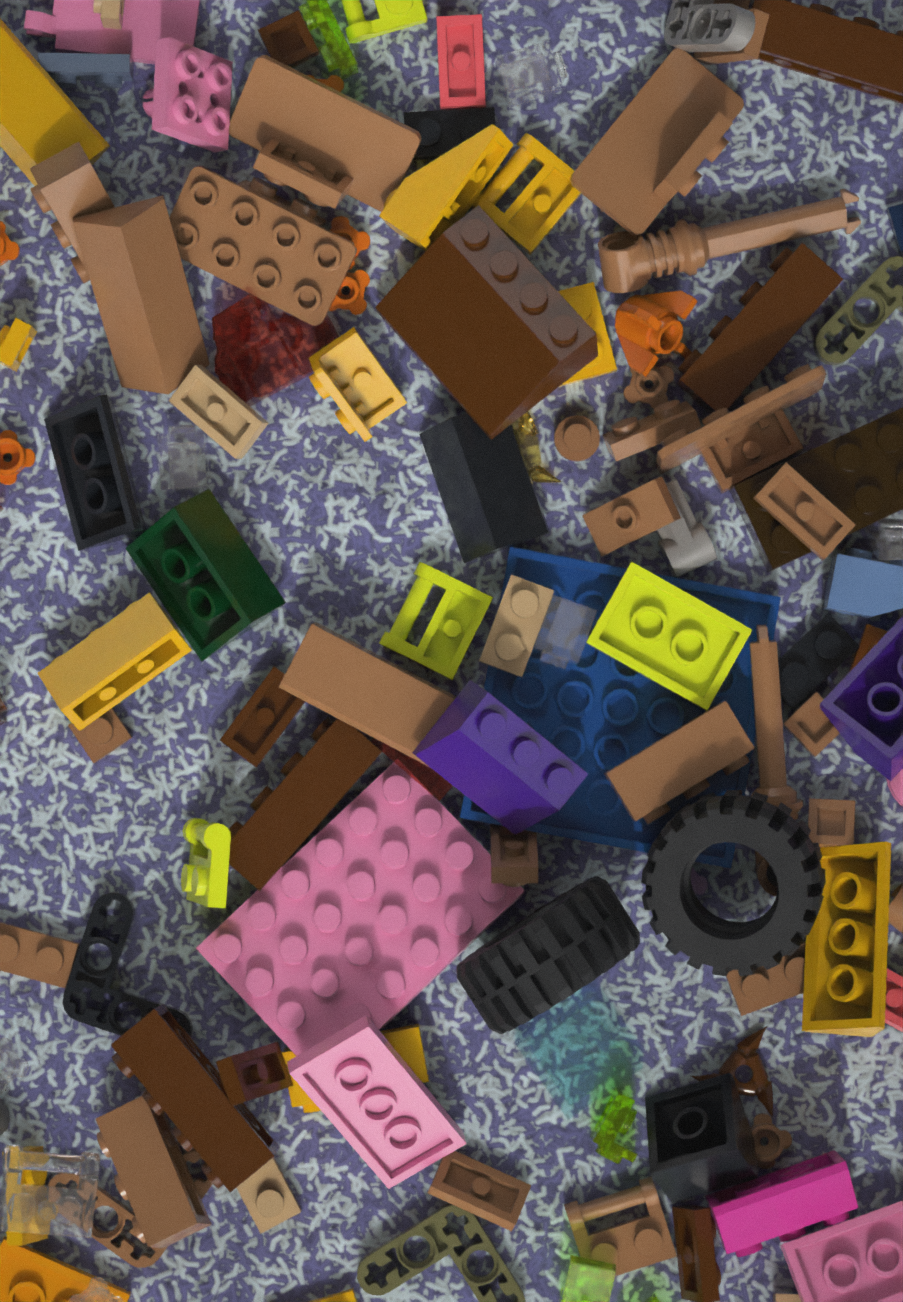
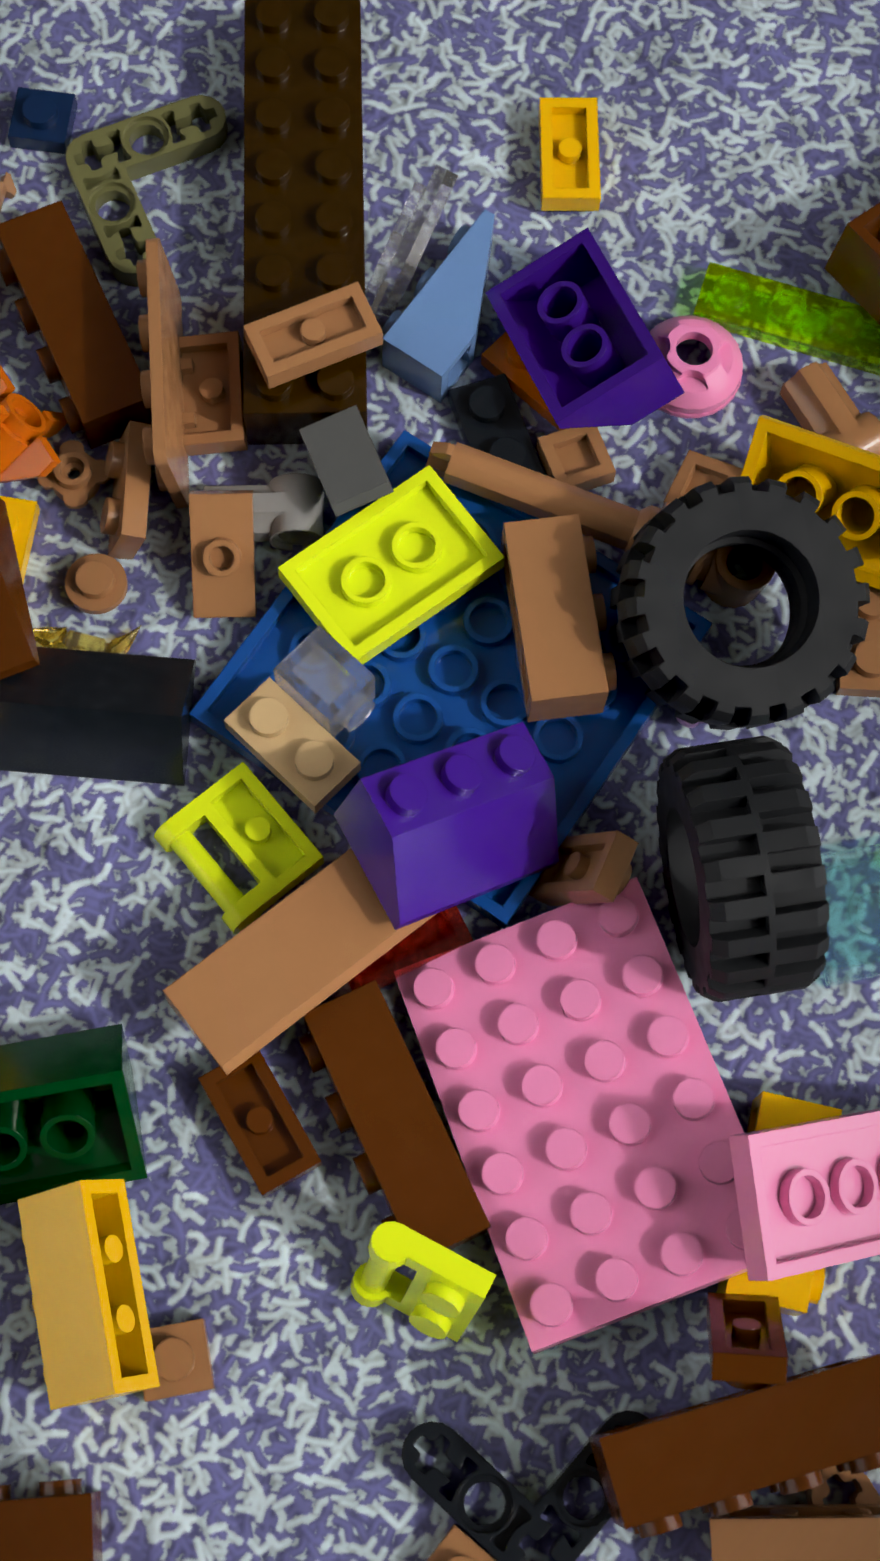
camera: 65 degrees left, 15 degrees down
none -> dark grey slope [299,405,394,517]

